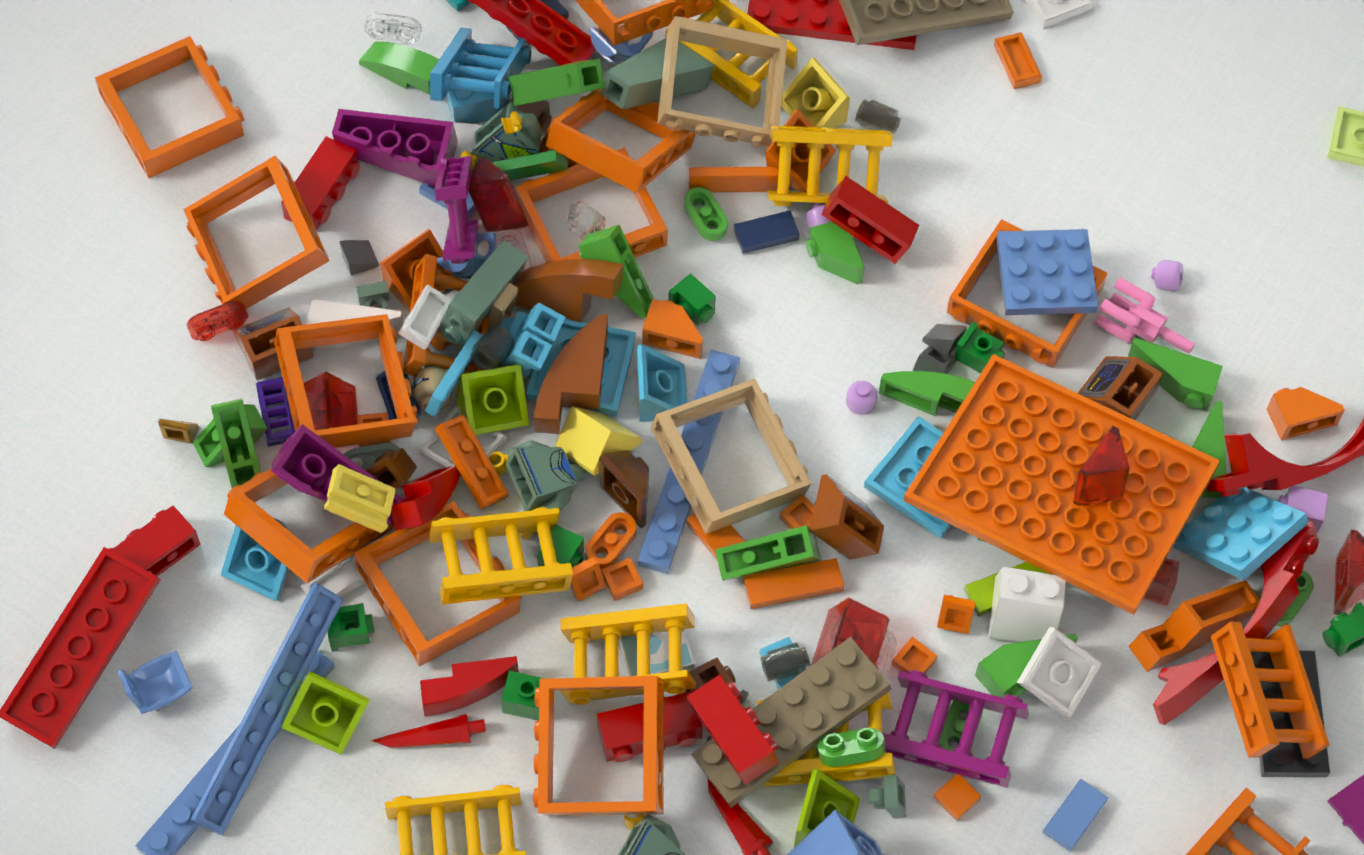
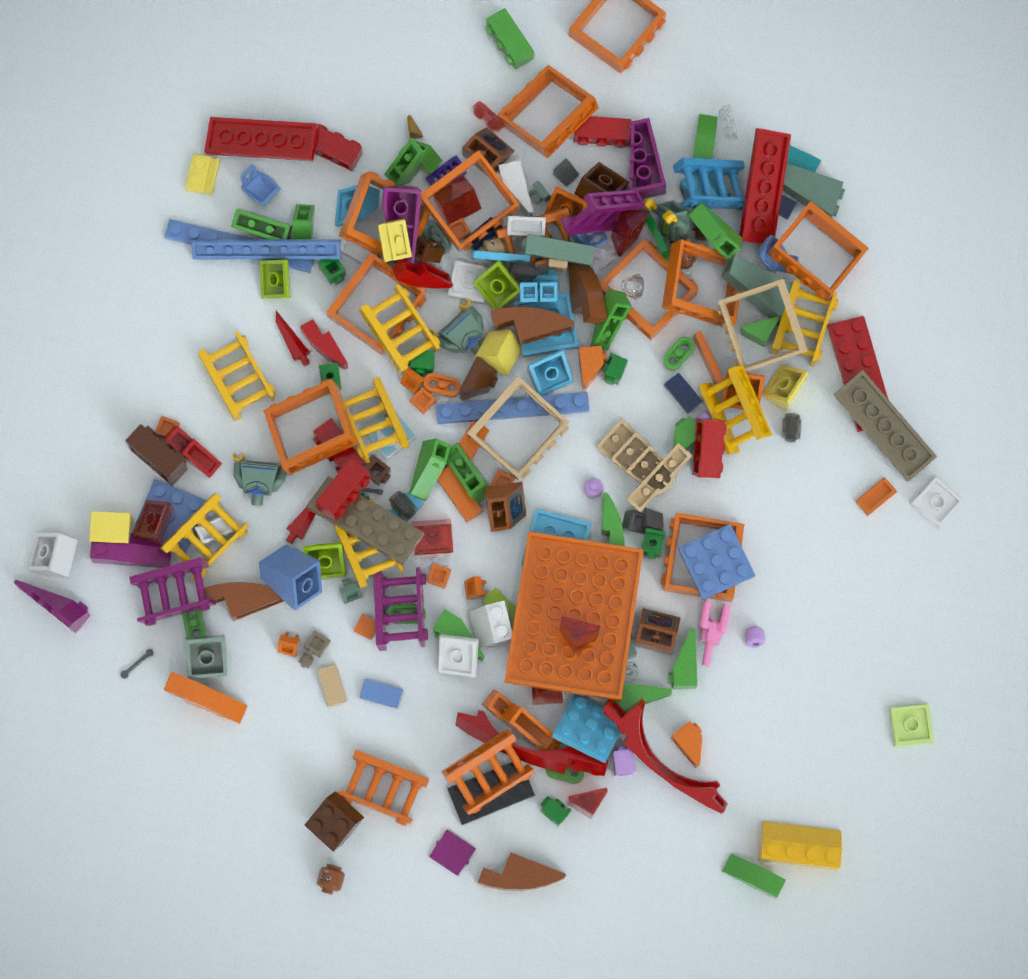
camera: 65 degrees right, 15 degrees up
orange tile [435,414,509,510] -> none
bright green plate [817,728,886,767] -> none
none -> light yellow plate [185,154,220,195]
none -> bright green brick [231,208,292,239]
none -> bright green slope [292,204,315,239]
none -> bright green slope [409,438,451,501]
none -> bright green brick [485,8,534,70]
none -> reddish brown brick [574,162,629,199]
none -> tan slope [595,418,692,512]
none -> bright green slope [740,316,779,347]

